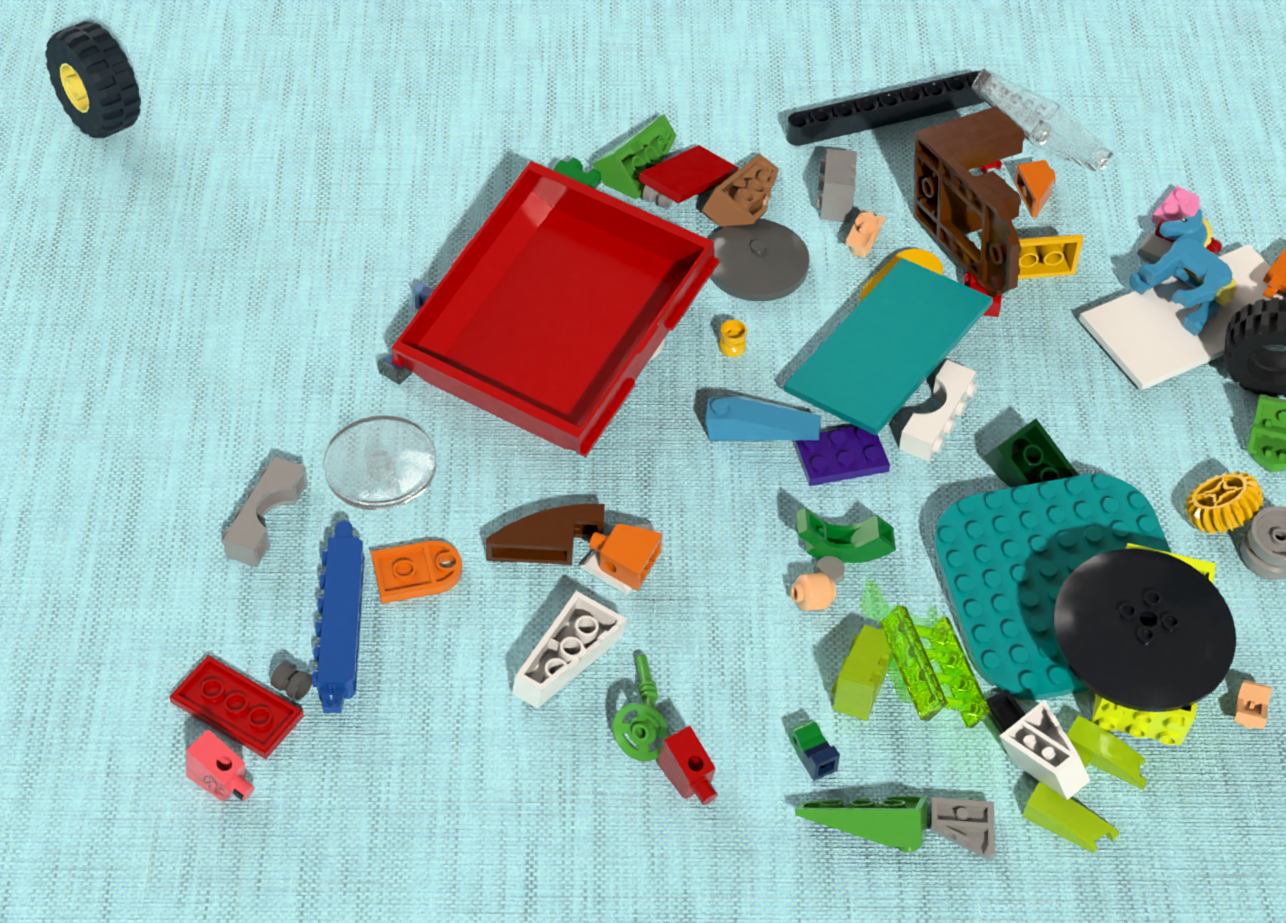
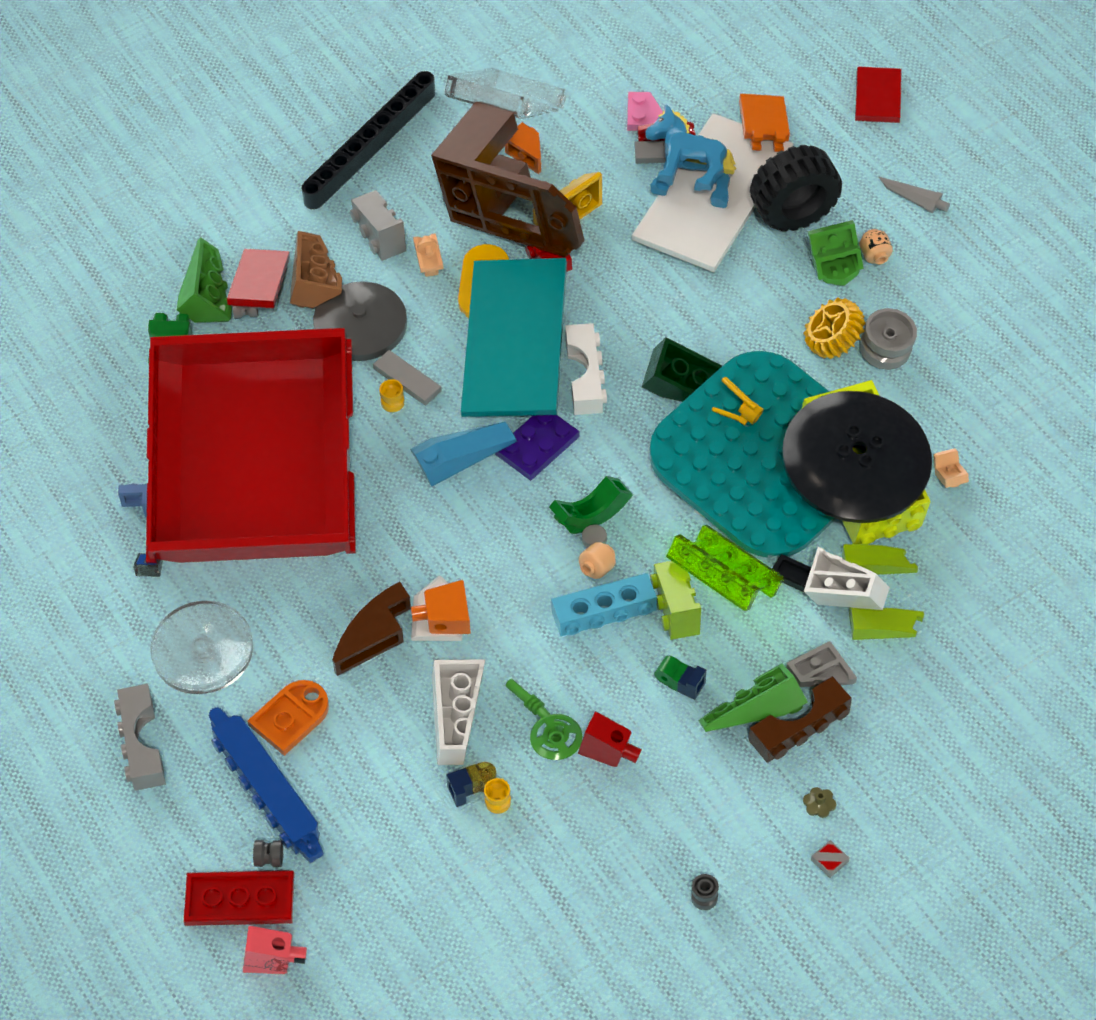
camera: 30 degrees left, 5 degrees up
none -> light grey tile [373,350,442,406]
none -> leg [446,762,497,807]
none -> yellow wheel [484,778,511,814]
none -> medium azure brick [551,573,657,637]
none -> yellow plant [712,377,764,426]
none -> reddish brown arch [749,676,852,763]

